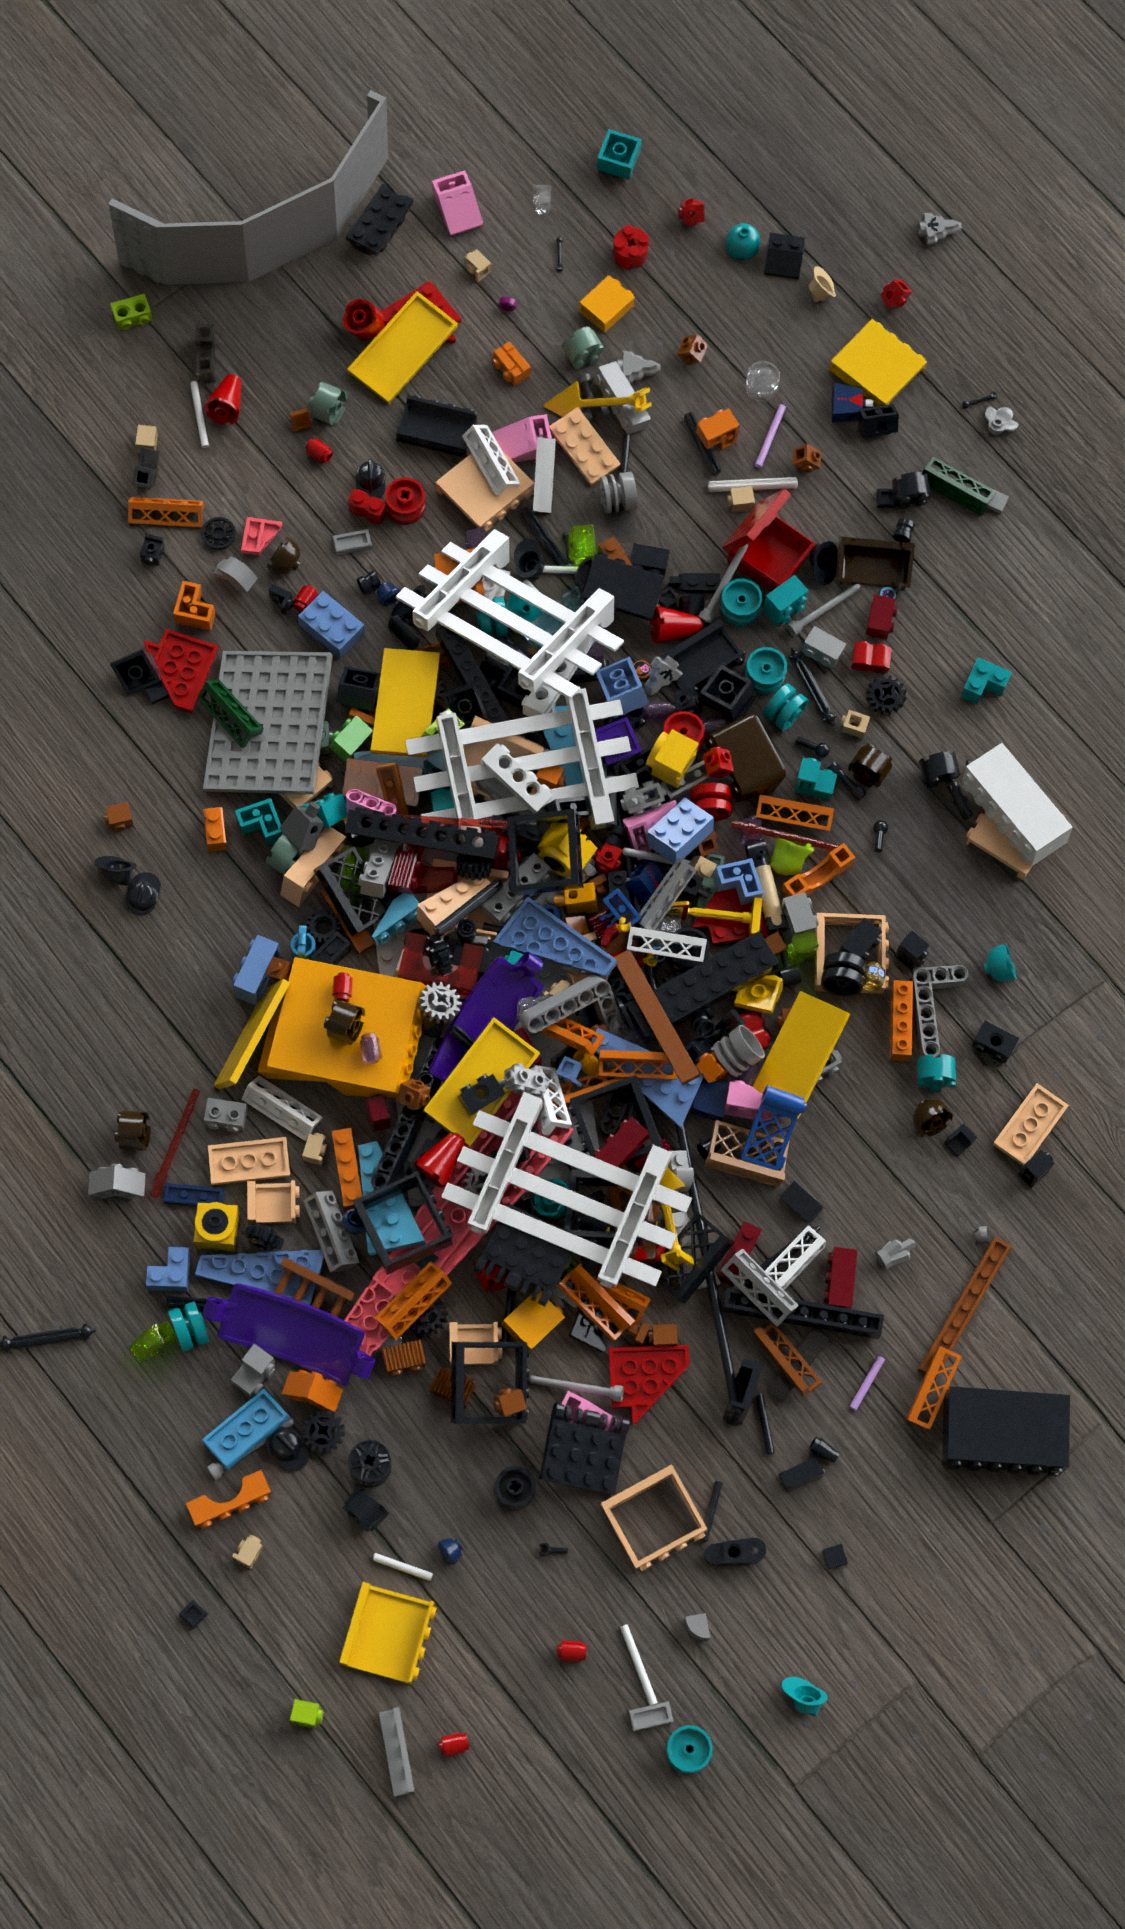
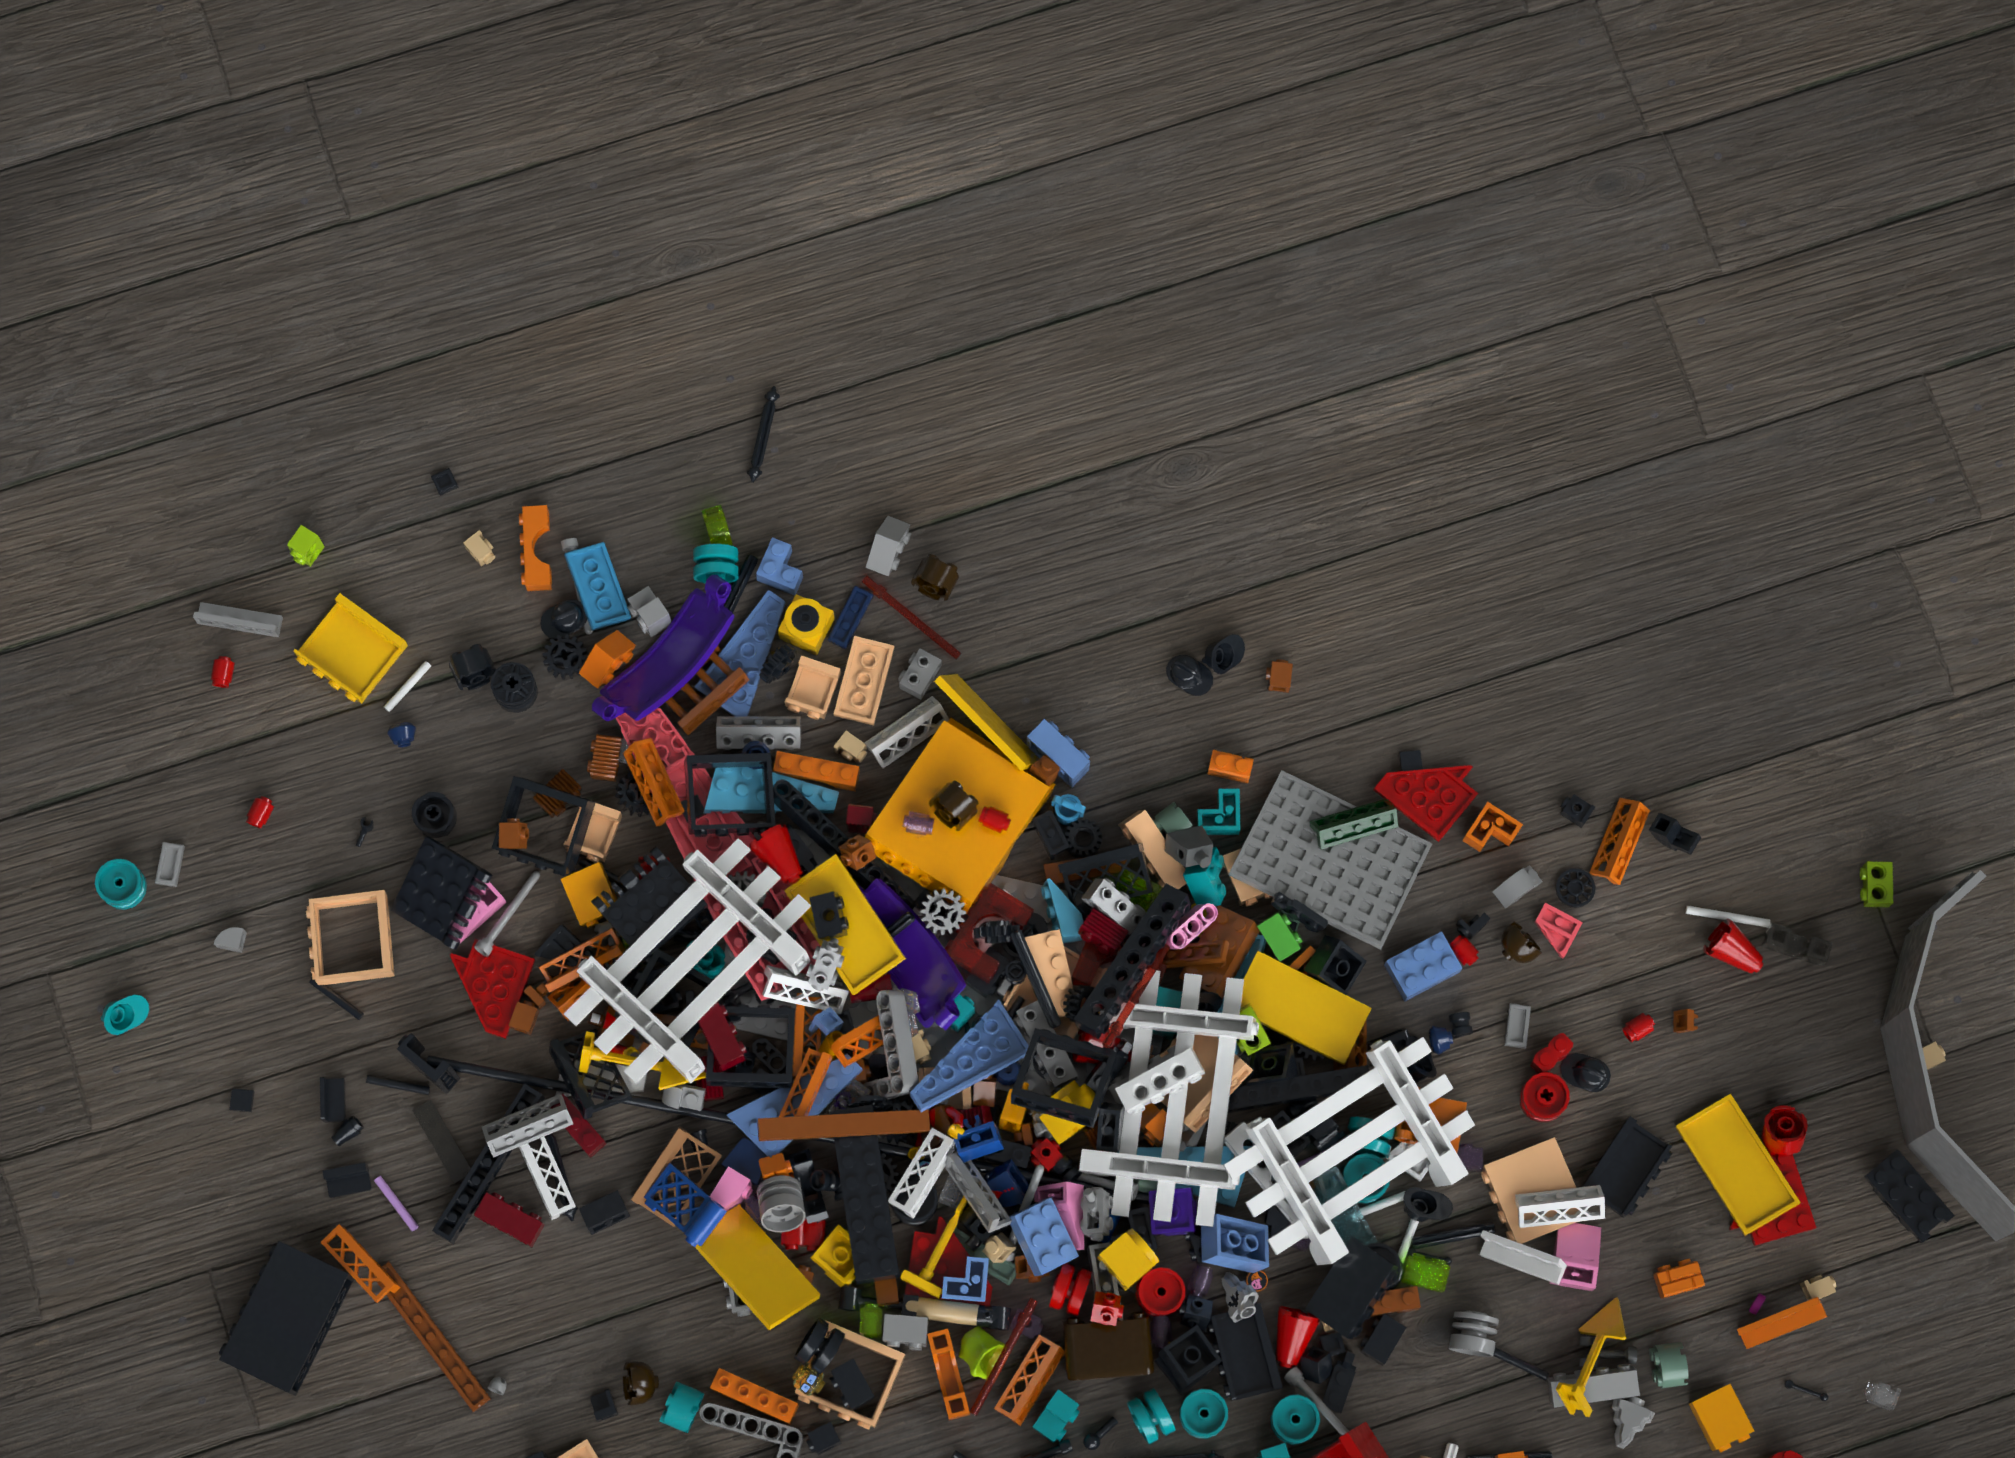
camera: 115 degrees right, 5 degrees up
black slope [110,648,161,695] -> none
tan brick [135,425,158,453] -> none
sand green brick [308,382,348,425] -> none
bright pink slope [432,171,484,236] -> none
light nougat plate [549,407,621,486] -> none
white bar [620,1625,658,1706] -> none
black piece [704,1538,766,1566] -> none
dark orange fence [754,1323,823,1398] -> none
light grey rock [875,1238,915,1270] -> none
none -> black panel [323,1162,372,1198]
none -> black hinge [1270,892,1328,933]
none -> orange fence [1737,1297,1827,1349]

